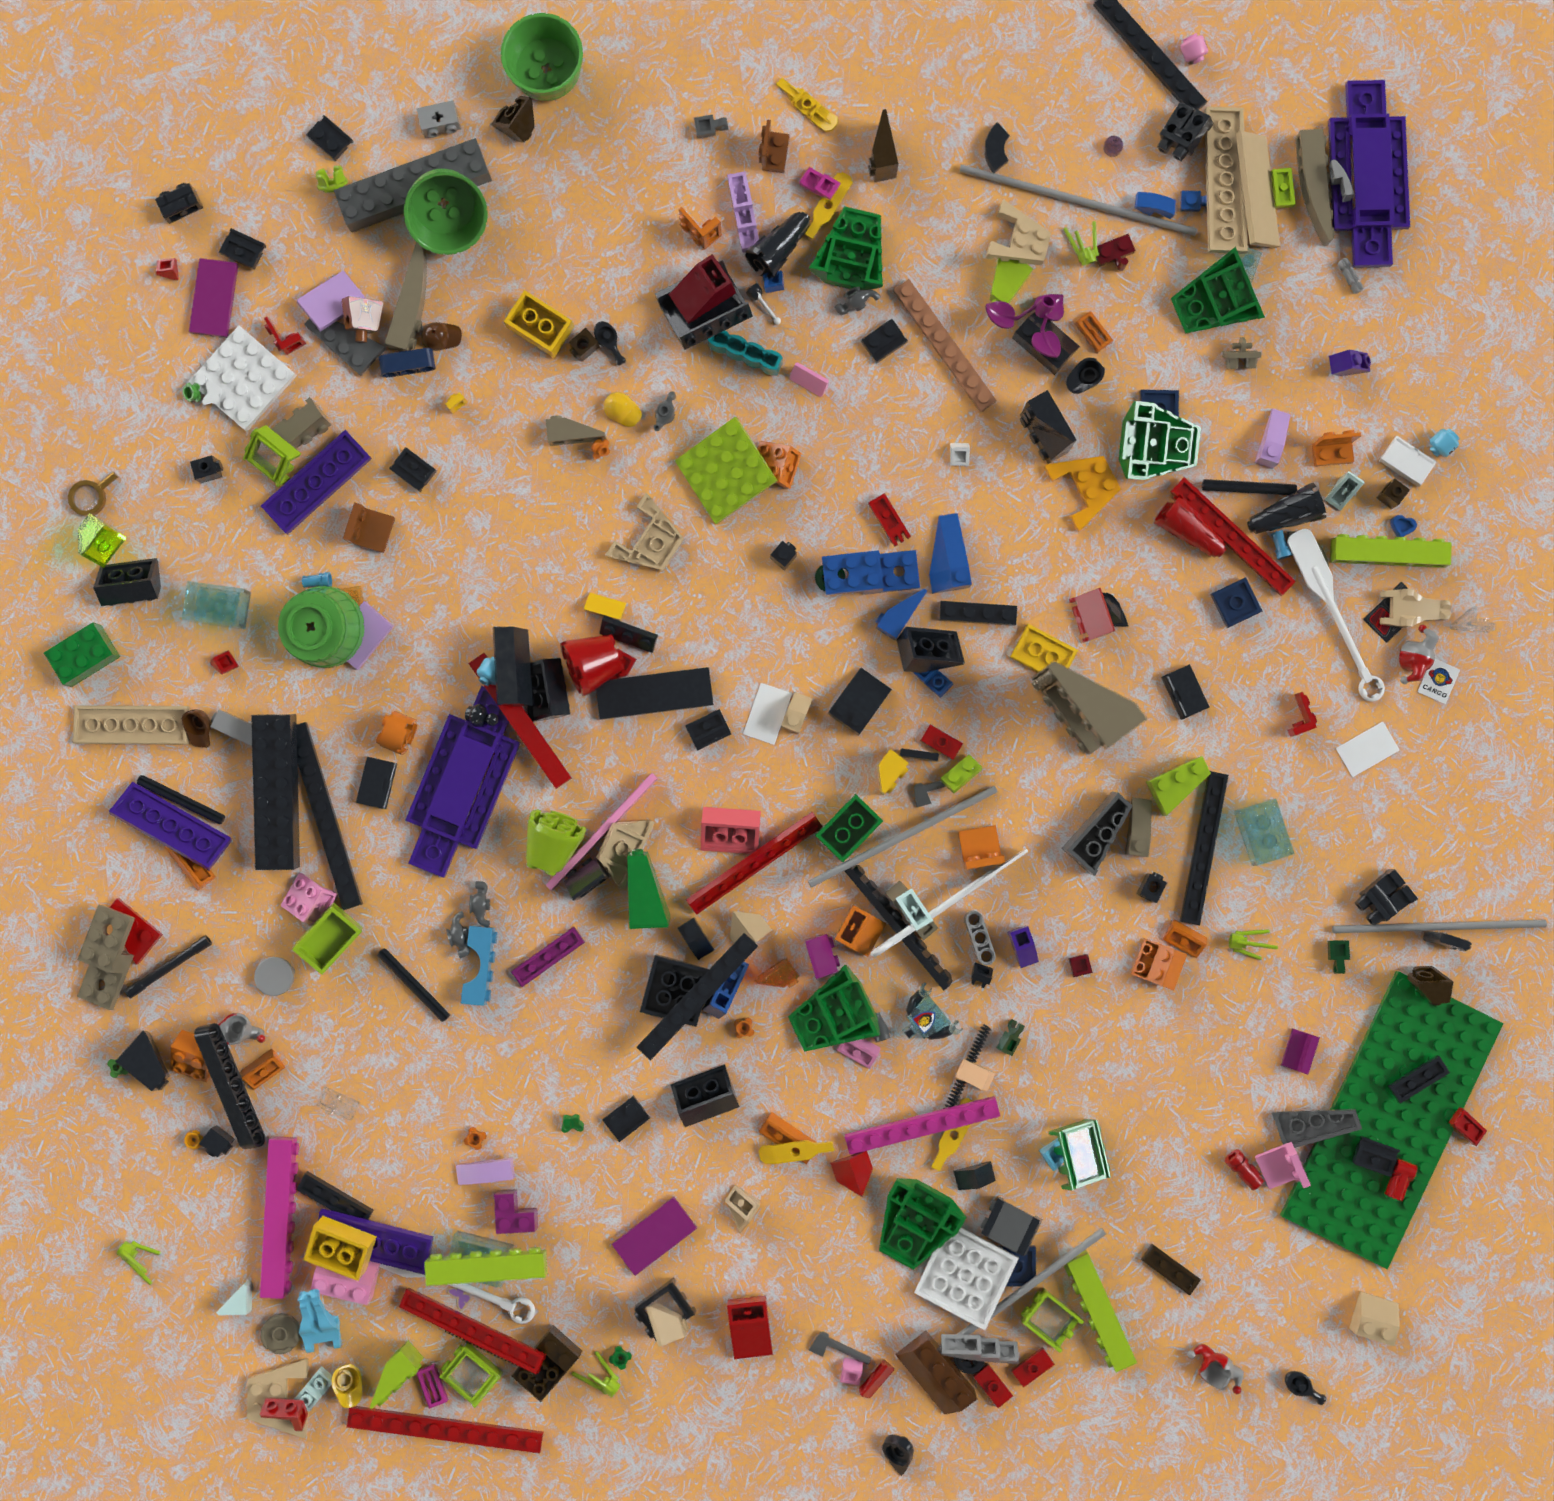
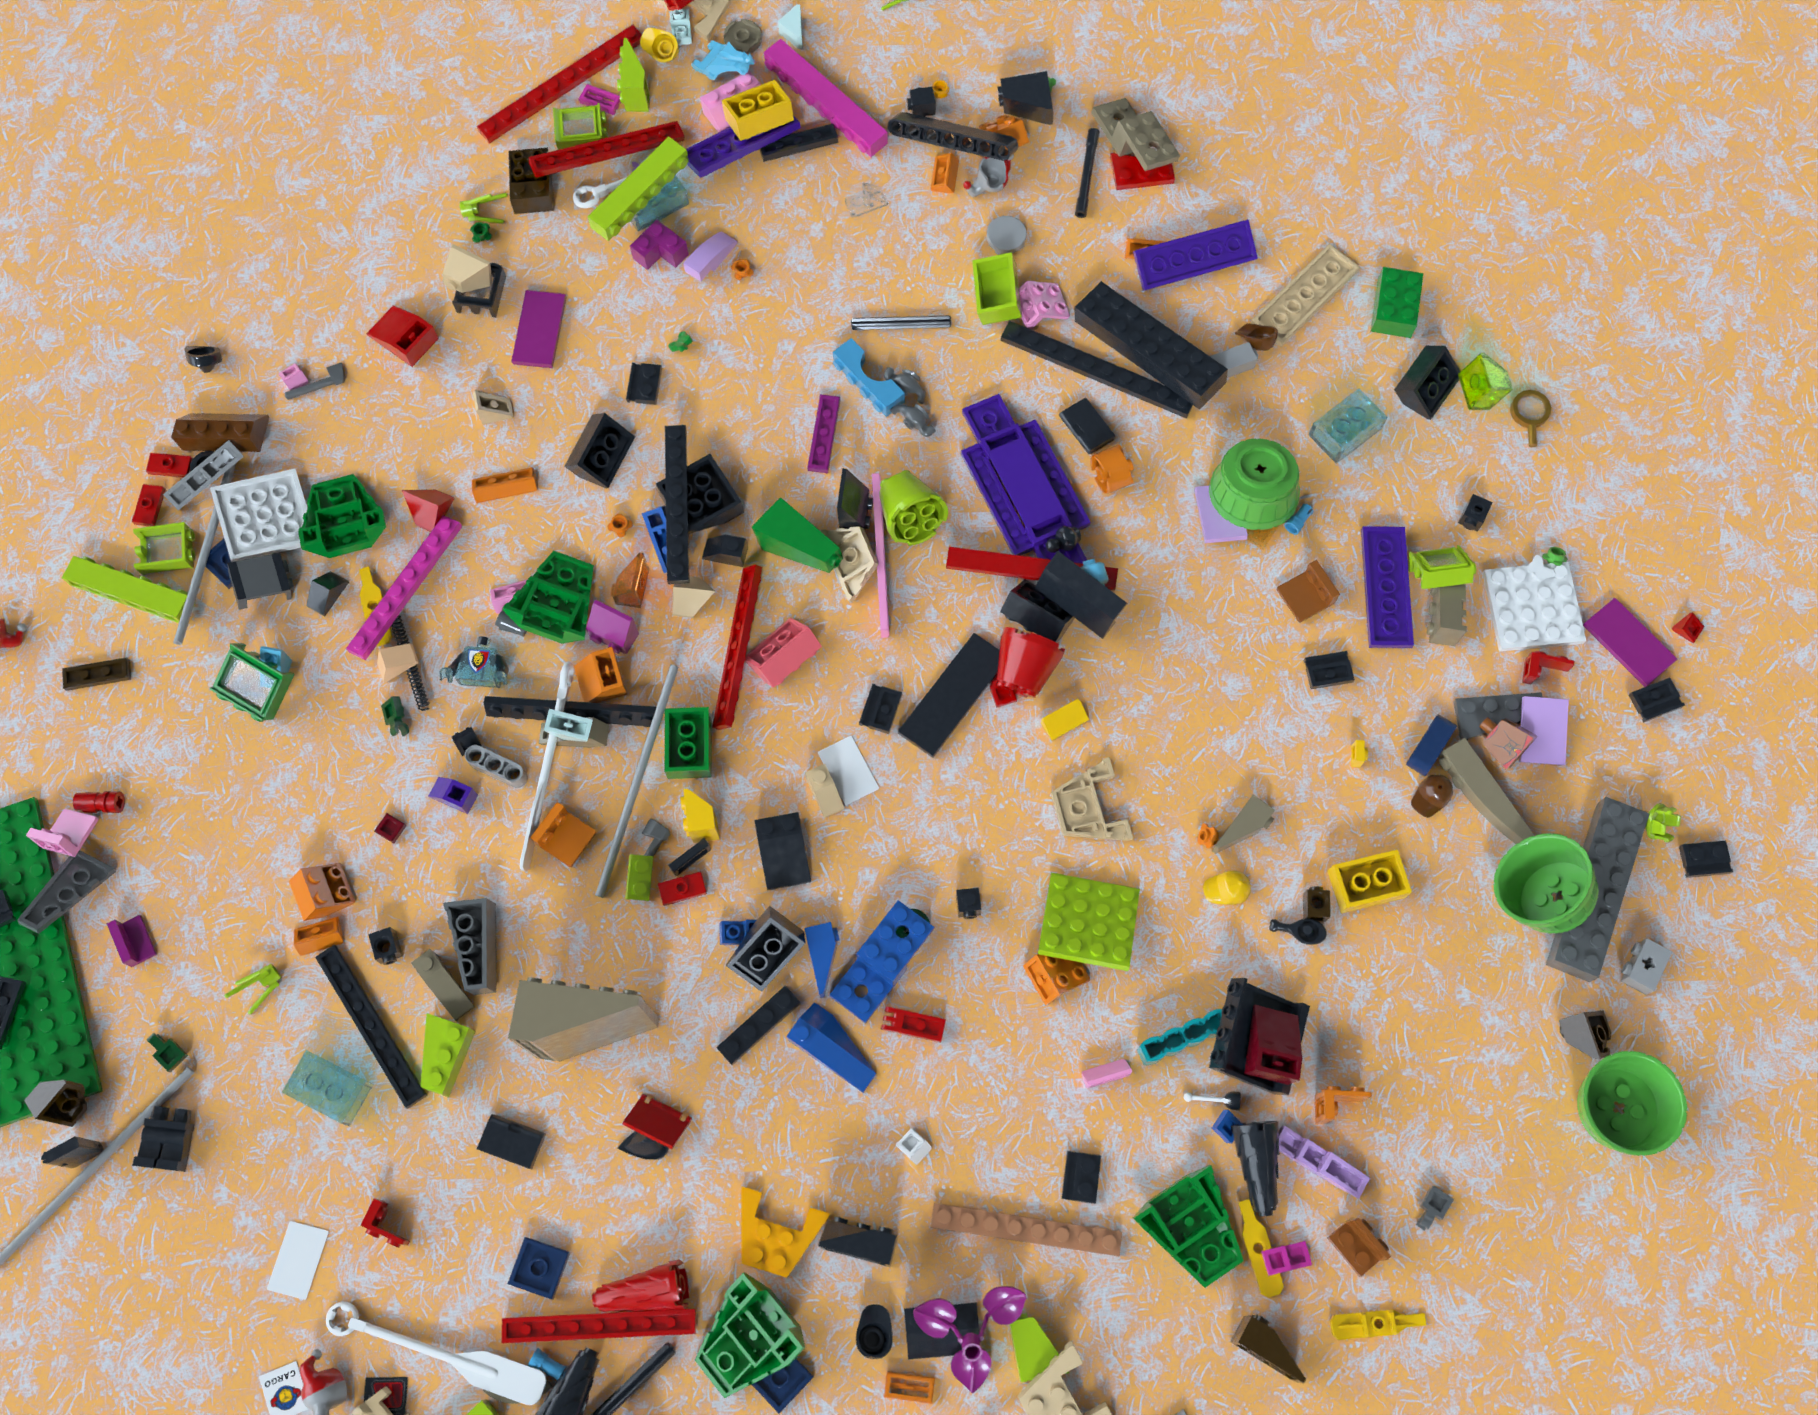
camera: 130 degrees right, 15 degrees down
black axle [137,775,225,824] -> none
black brick [155,183,203,224] -> none
red slope [210,650,239,675] -> none
black plate [599,615,658,653] -> none
dark grey piece [654,391,676,431] -> none
yellow piece [758,1140,834,1164] -> none
dark grey piece [835,286,881,315] -> none
red slope [859,1360,895,1398] -> none
yellow tile [1009,624,1079,673] -> none

